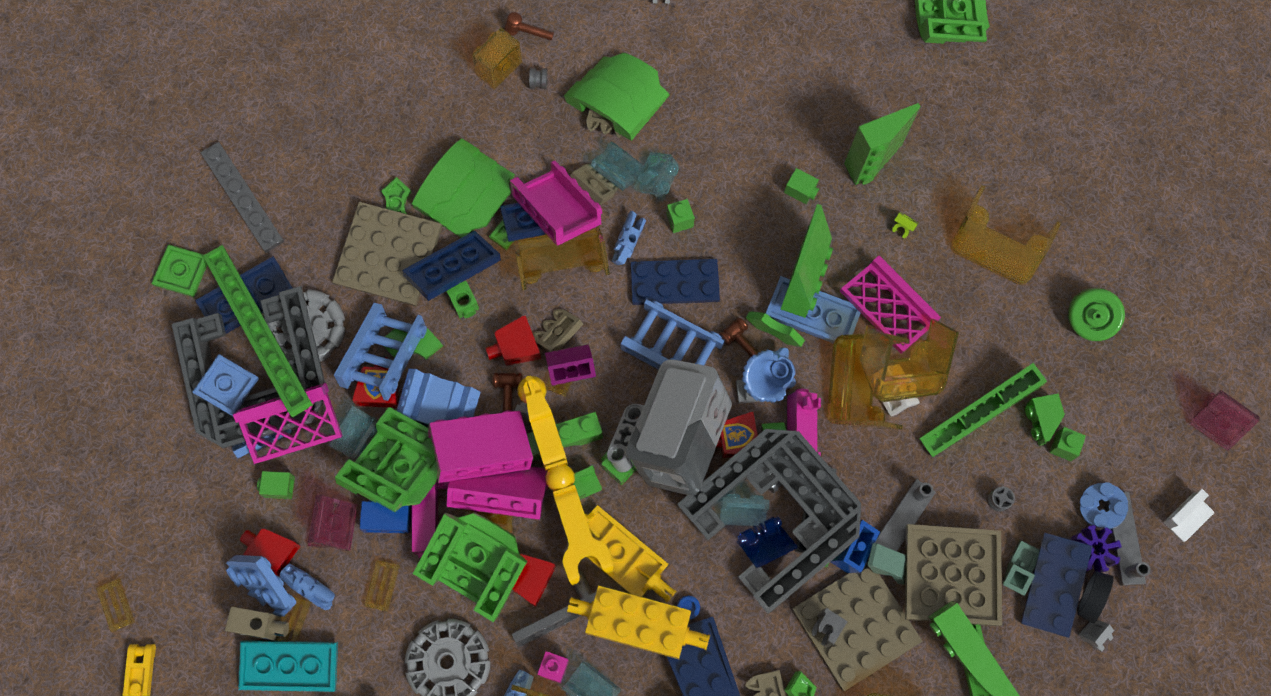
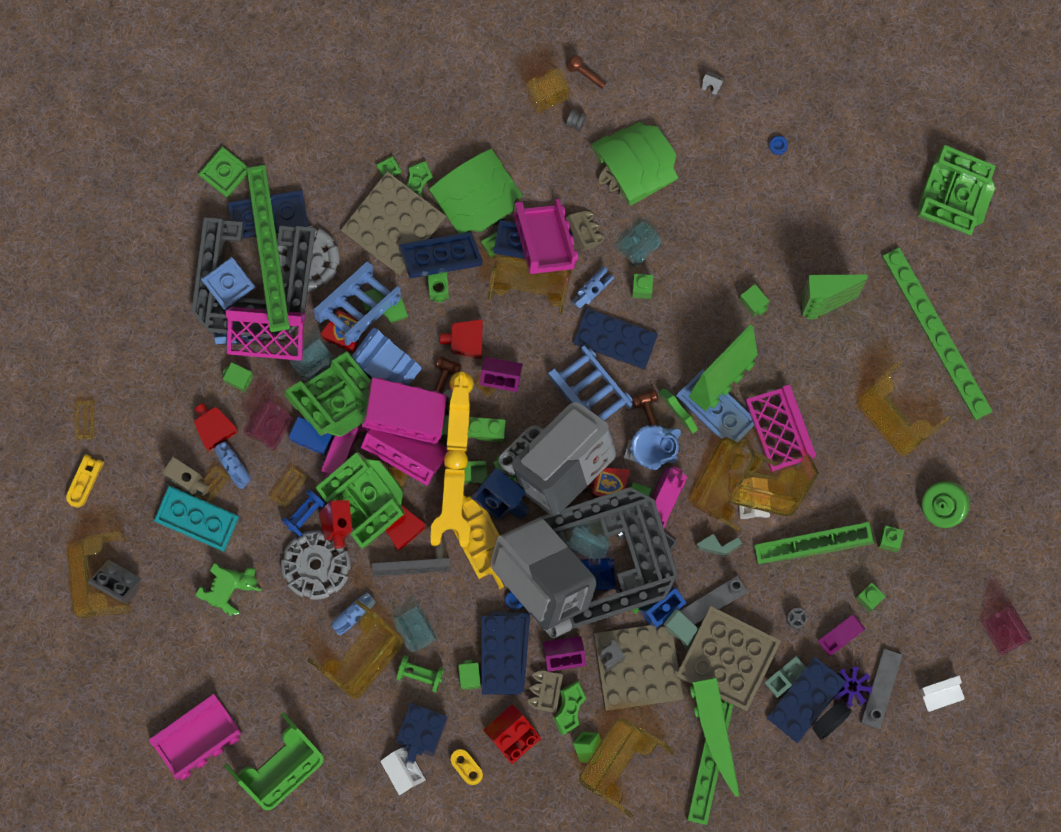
camera: 25 degrees right, 5 degrees up
flat silver plate [200,142,284,253] -> none
medium blue plate [226,555,296,617] -> none
dark tan plate [533,309,583,352] -> none
dark pink brick [537,651,569,684] -> none
yellow plate [567,586,710,659] -> none
clear light blue bracket [590,141,643,191] -> none
lime tile [892,212,919,238] -> none
bright green slope [1025,394,1065,446] -> none
light grey tile [1079,620,1114,651] -> none
medium blue plate [1080,482,1128,529] -> none
none -> blue hose [281,489,326,537]
none -> red torso [319,500,352,549]
none -> bright green tile [376,156,402,177]
none -> dark blue hinge [470,468,530,520]
none -> light grey piece [491,517,596,638]
none -> magenta brick [543,636,586,672]
none -> sand green slope [696,534,742,556]
none -> blue tile [769,136,788,155]
none -> magenta slope [818,614,865,656]
none -> bright green brick [878,526,904,552]
none -> bright green plate [882,247,992,421]

